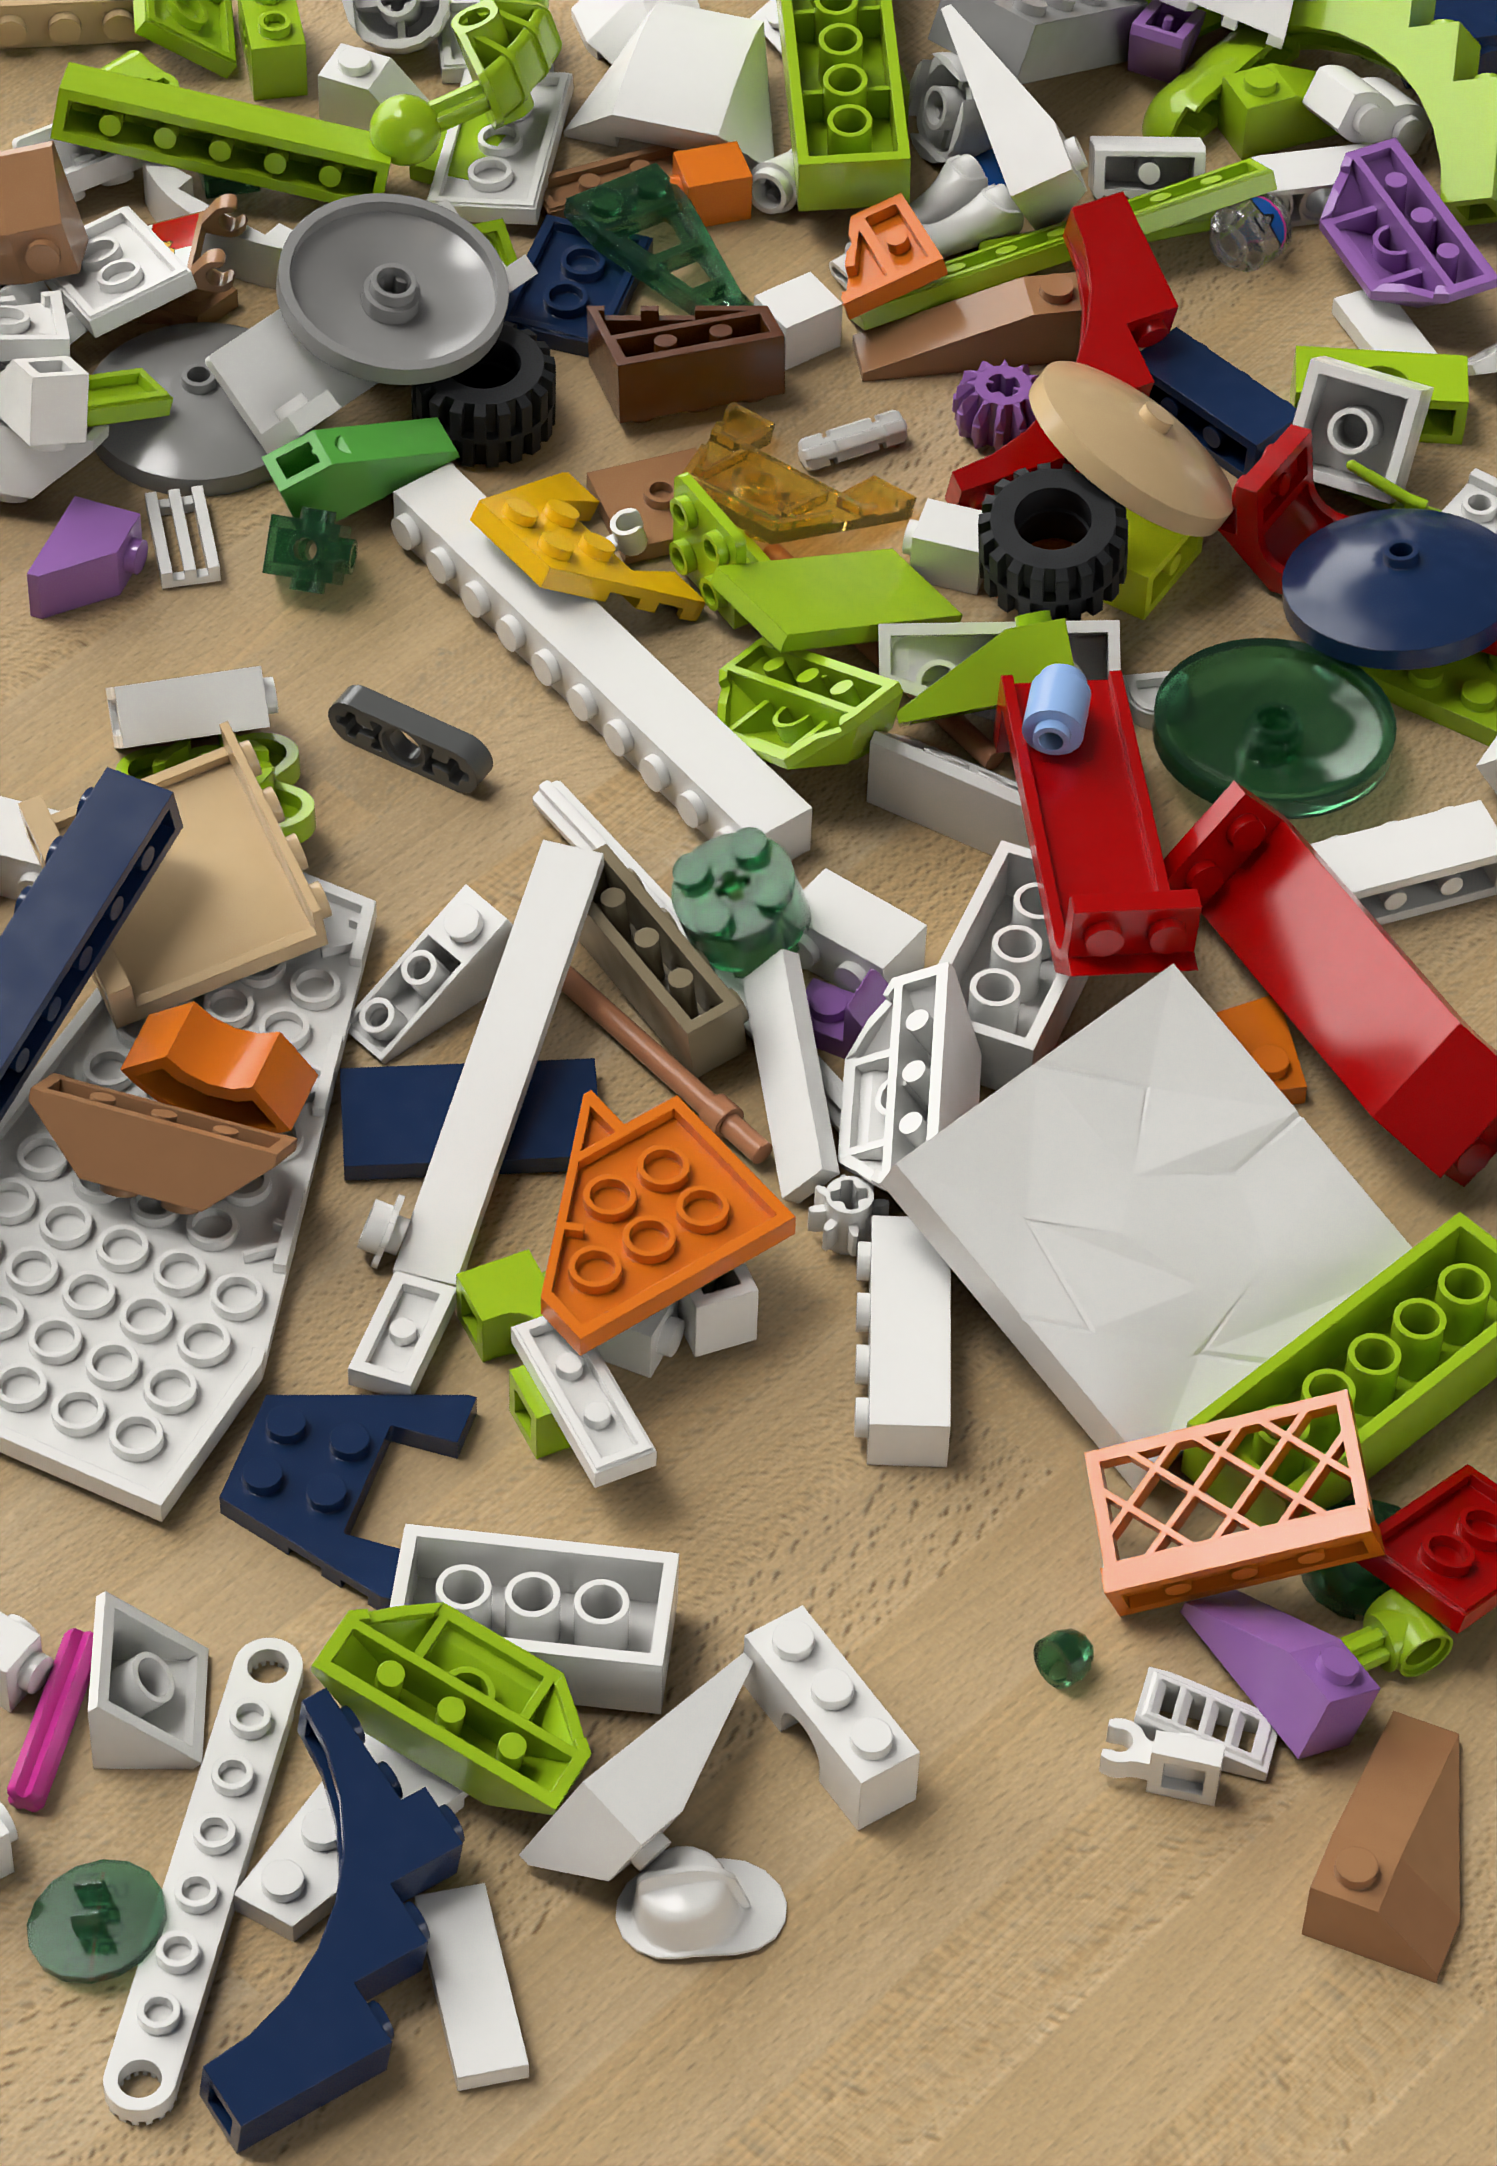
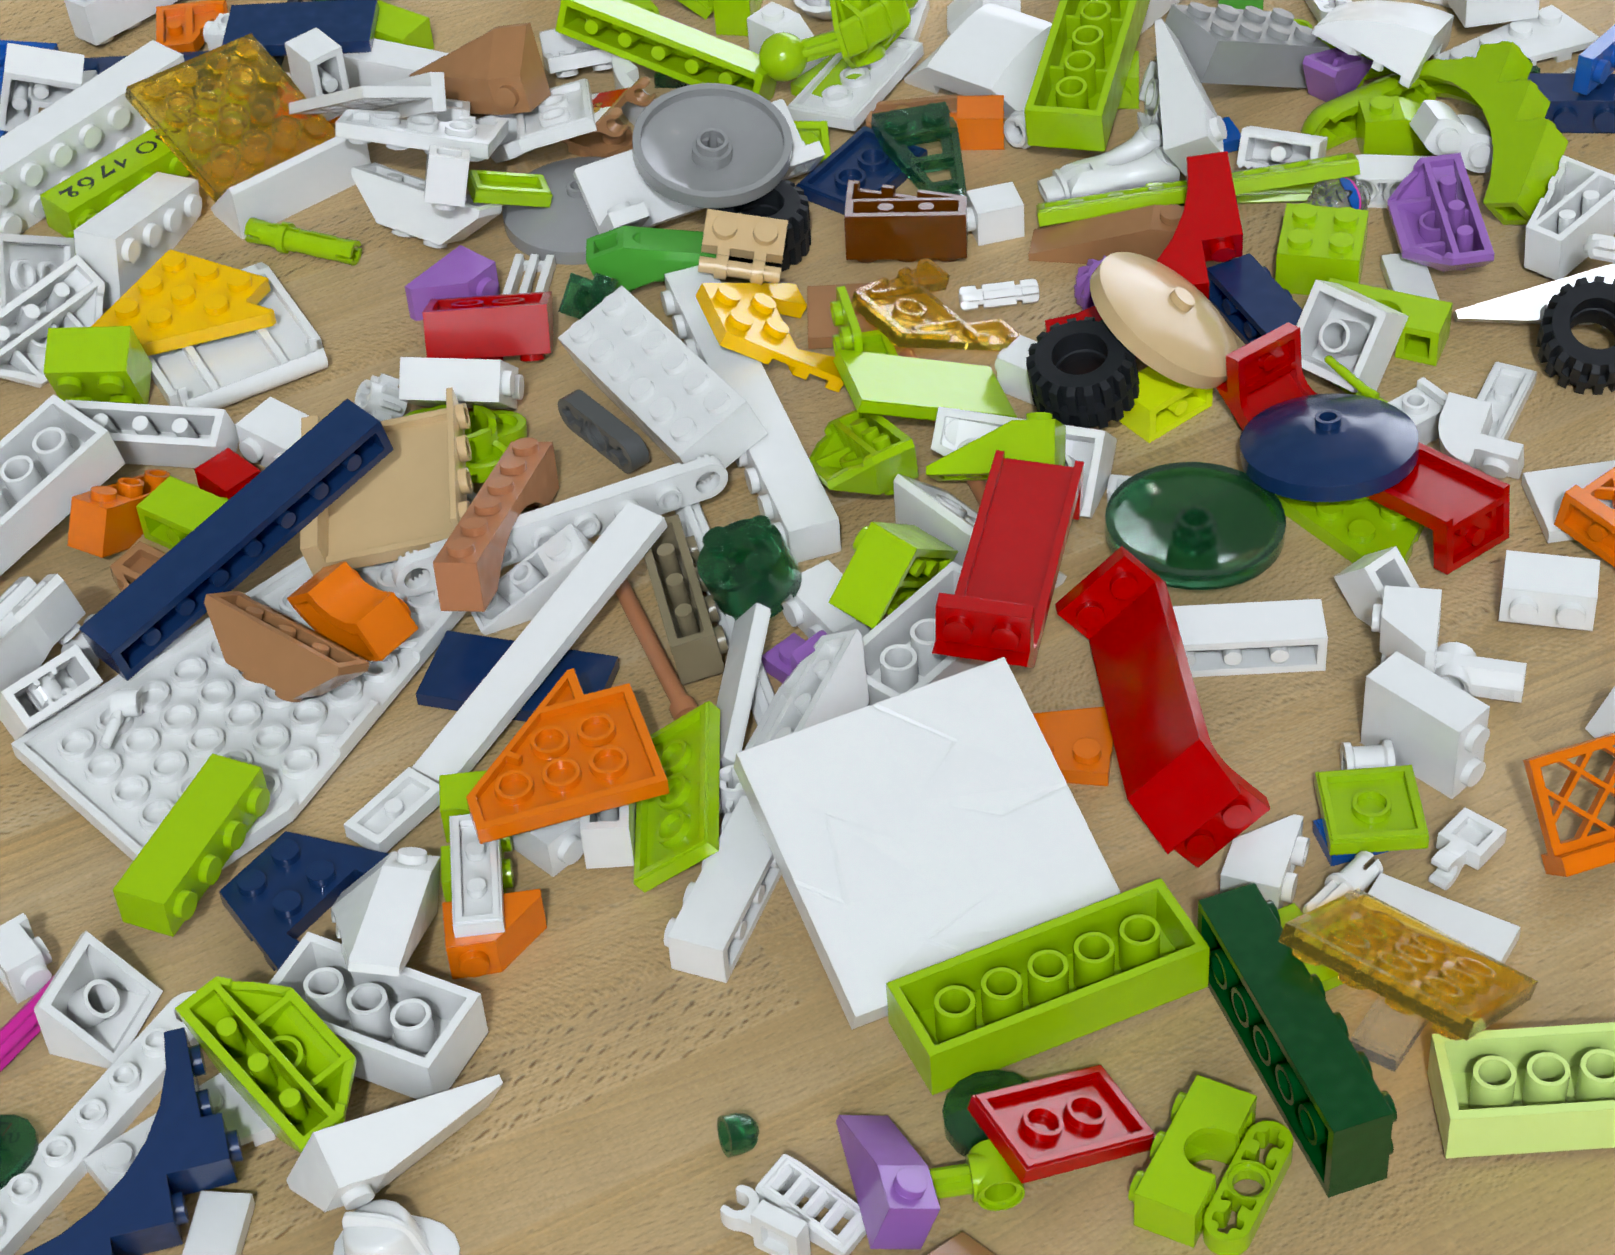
camera: 25 degrees right, 5 degrees down
white plate [357,1194,410,1269] -> none
white hand [605,508,648,556] -> none
white arch [743,1605,920,1831] -> none
orange wing [841,193,948,320] -> none
light blue brick [1022,664,1091,755] -> none
fence [1084,1389,1385,1617] -> none
none -> lime brick [113,753,270,937]
none -> white wedge [331,847,441,977]
none -> white gear [355,373,407,421]
none -> white plate [391,454,728,596]
none -> red slope [422,291,554,362]
none -> nougat arch [433,438,559,612]
none -> orange slope [442,888,547,980]
none -> white brick [558,286,768,484]
none -> lime tile [633,701,720,893]
none -> tan plate [698,209,788,285]
none -> lime wedge [828,522,958,629]
none -> lime brick [1275,203,1369,295]

